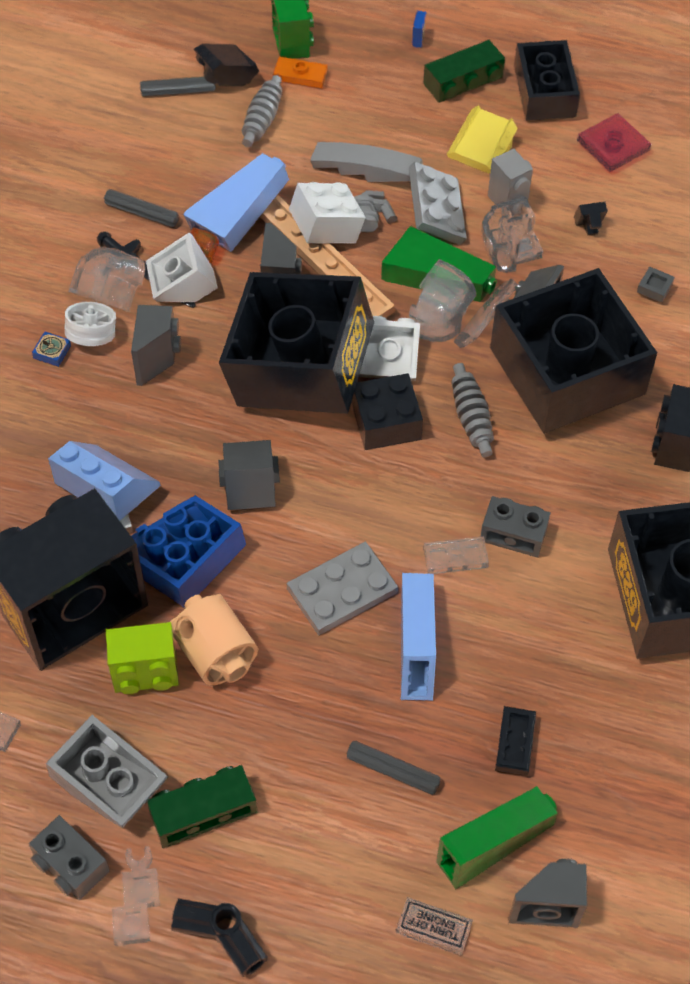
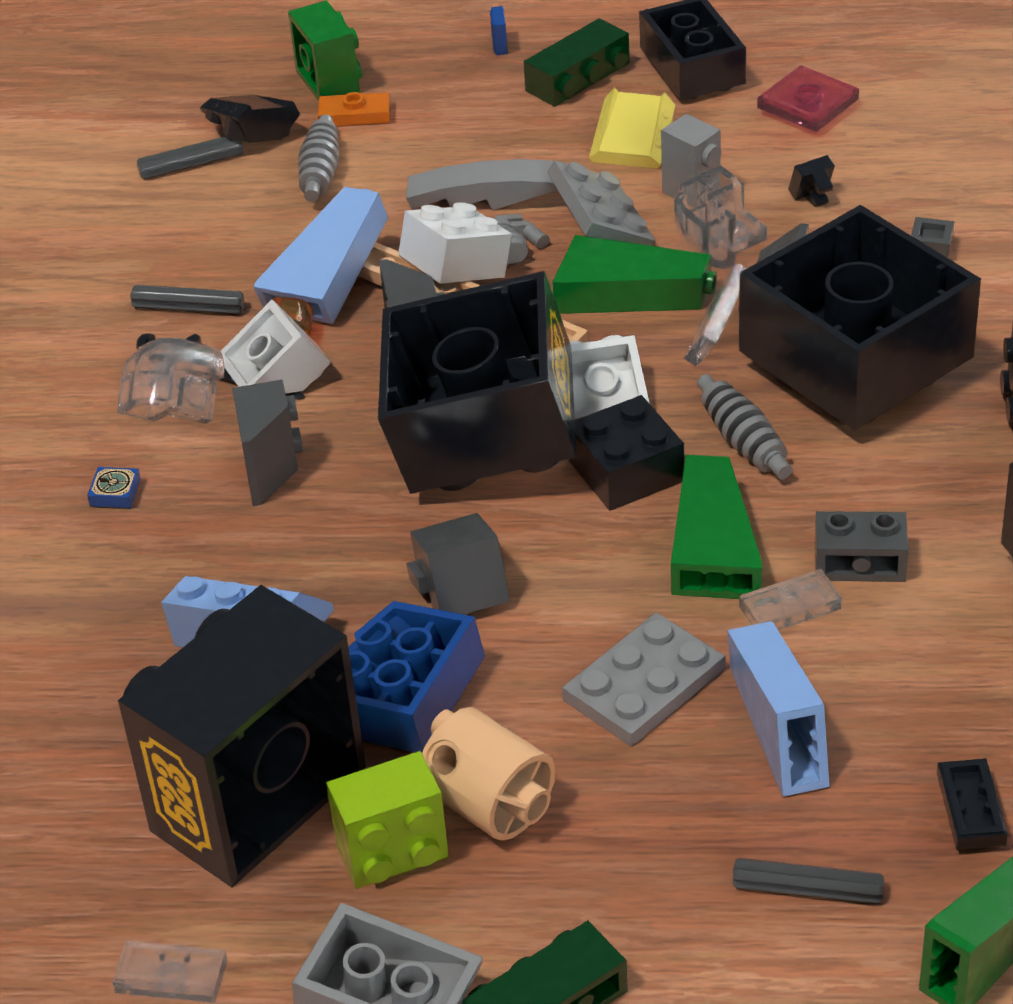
camera: 10 degrees left, 15 degrees down
white wheel [65,302,116,346] -> none
clear brick [409,259,476,342] -> none
none -> green slope [671,455,762,601]

